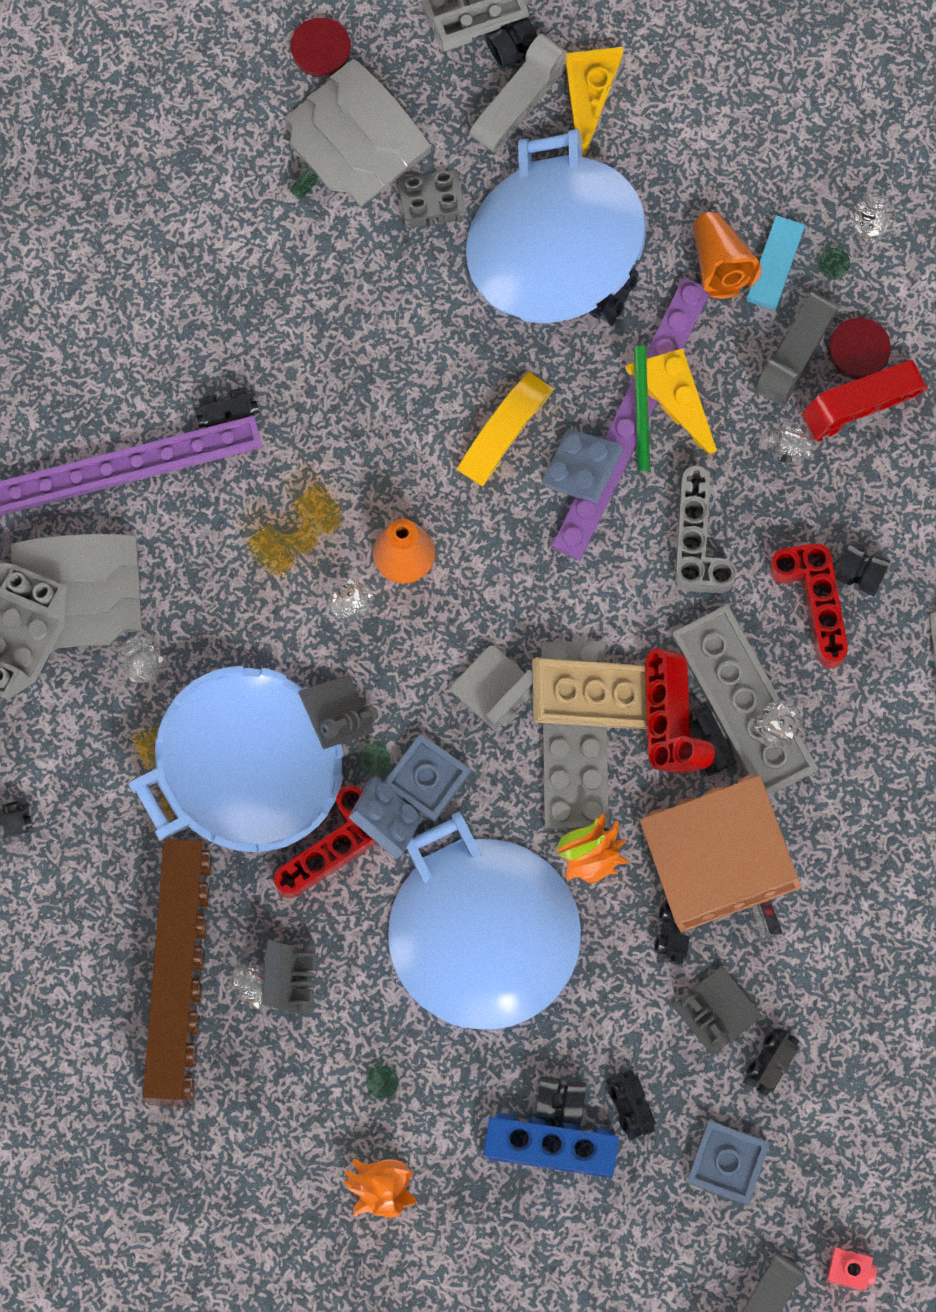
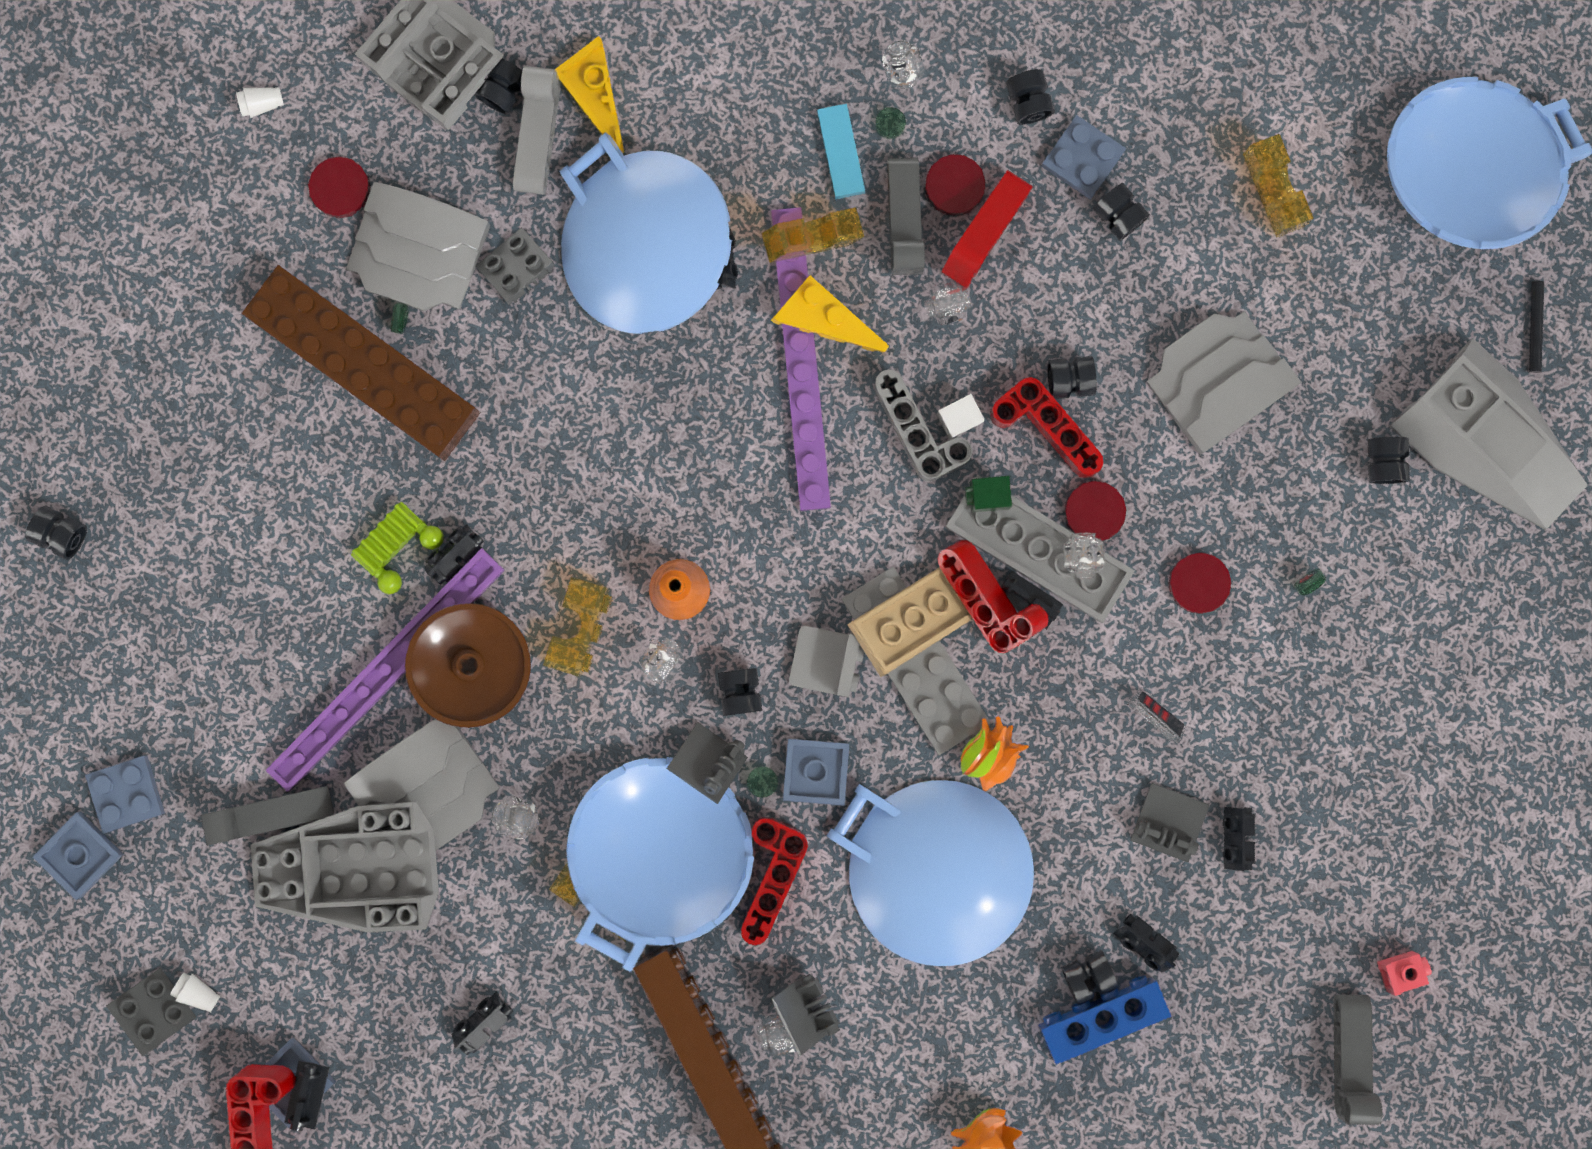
camera: 30 degrees left, 10 degrees up
sand blue plate [348,776,422,859] -> none
clear green tile [366,1066,399,1099] -> none
yellow slope [457,372,554,487] -> none
sand blue plate [541,429,624,503] -> none
green bar [634,345,650,471] -> none
nougat panel [640,775,802,932] -> none
black hinge [654,899,691,965] -> none
sand blue plate [686,1120,770,1206] -> none
orange cone [693,212,762,299] -> none
none -> reddish brown brick [241,265,481,461]
none -> lime gear [351,502,444,594]
none -> reddish brown dish [405,603,531,728]
none -> black wheel [718,668,763,716]
none -> clear yellow arch [761,207,865,263]
none -> white panel [936,394,984,440]
none -> dark green brick [965,476,1012,513]
none -> dark red tile [1065,481,1127,542]
none -> dark red tile [1168,553,1231,614]

